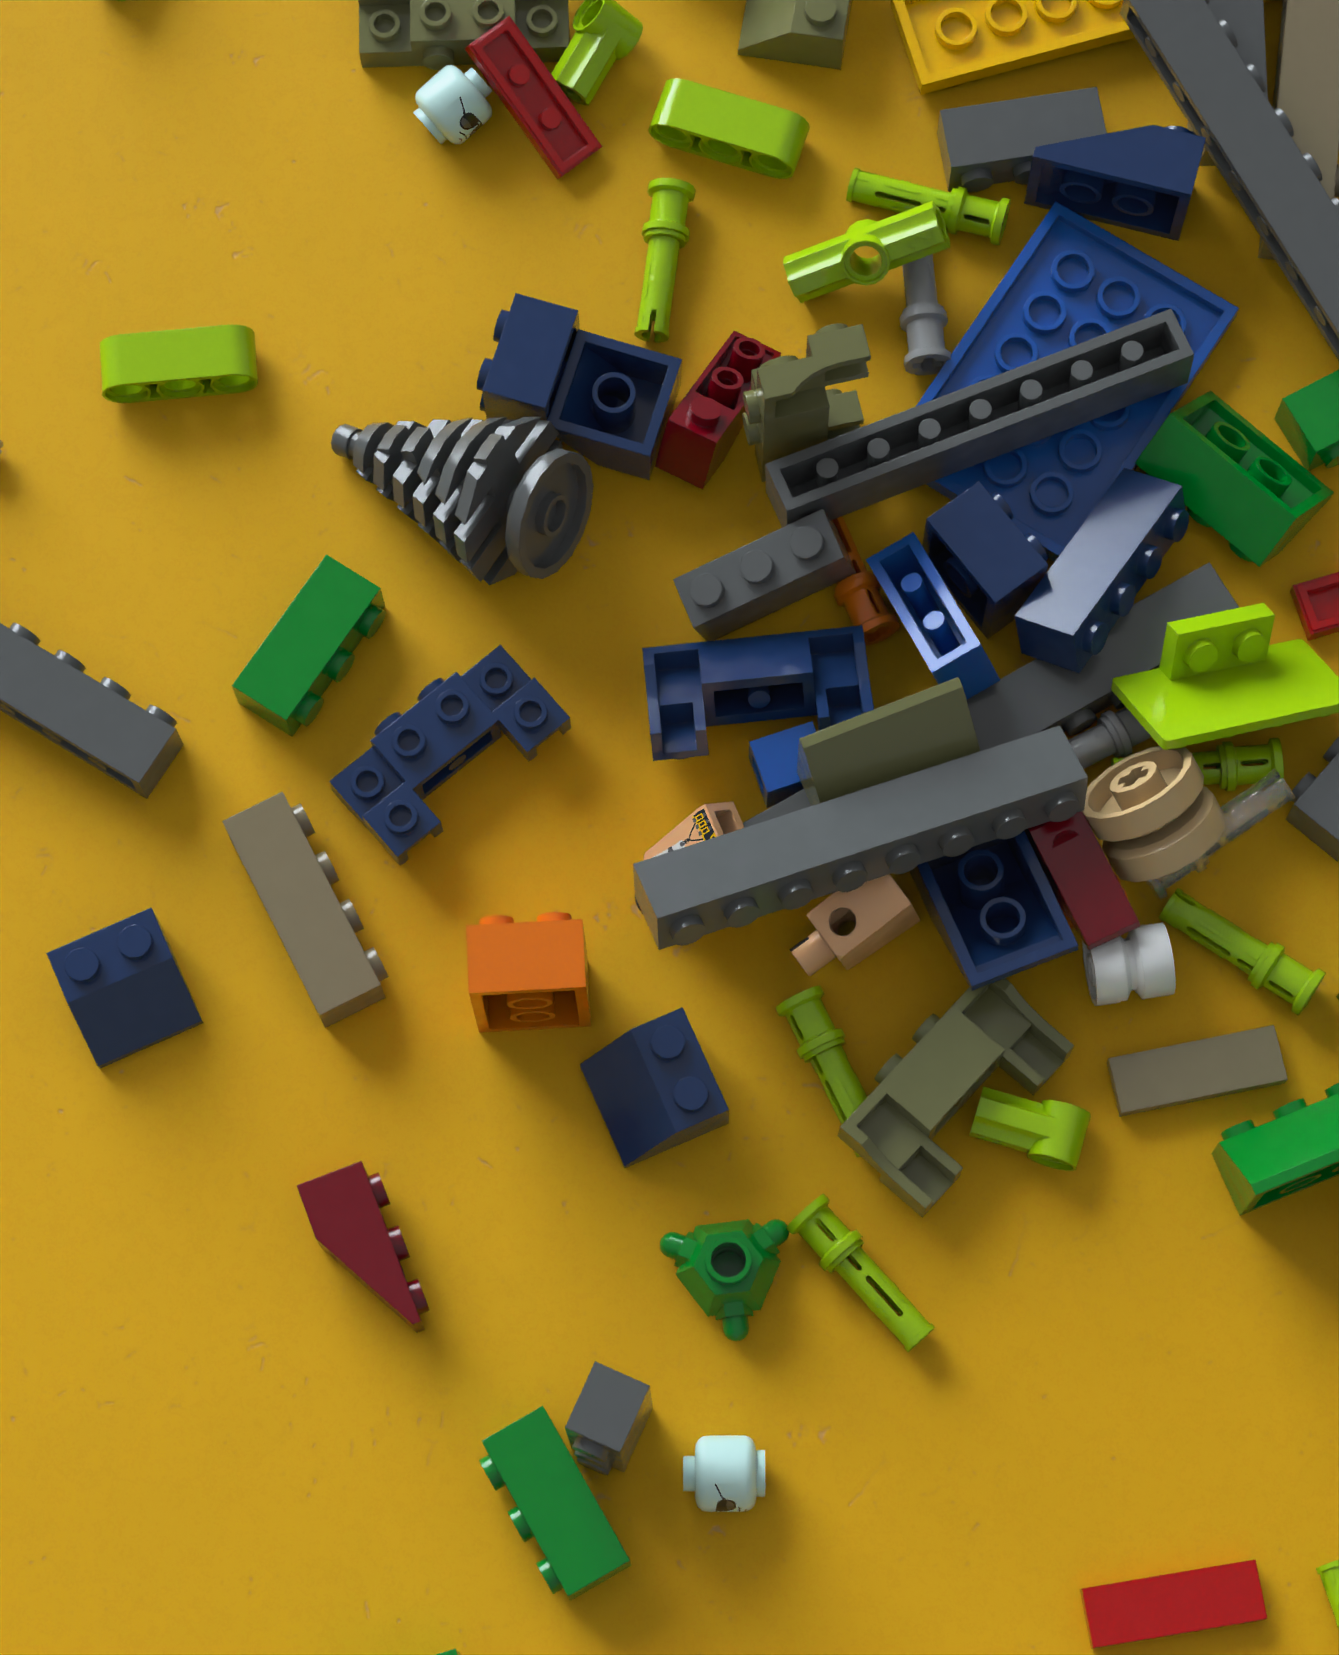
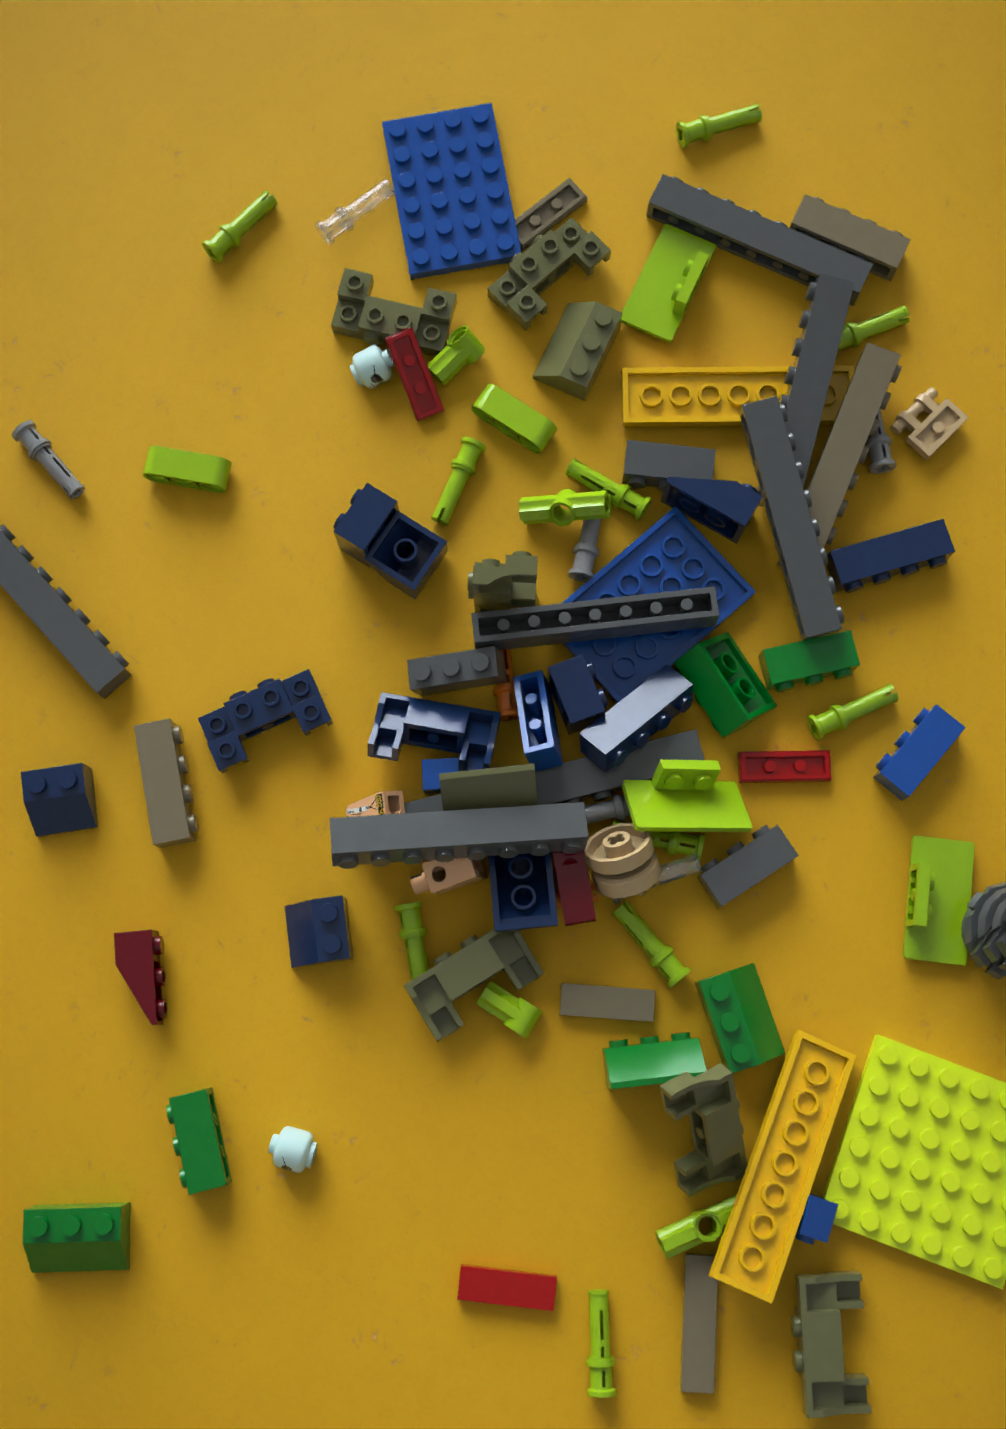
camera: 15 degrees right, 5 degrees up
green brick [232,554,386,737] -> none
dark grey plant [331,417,594,585] -> none
orange brick [466,912,591,1033] -> none
dark grey brick [565,1361,653,1476] -> none
dark red slope [655,331,781,490] -> none
green rock [660,1219,789,1341] -> none
lime pin [786,1194,935,1352] -> none
white wheel [1082,922,1176,1006] -> none

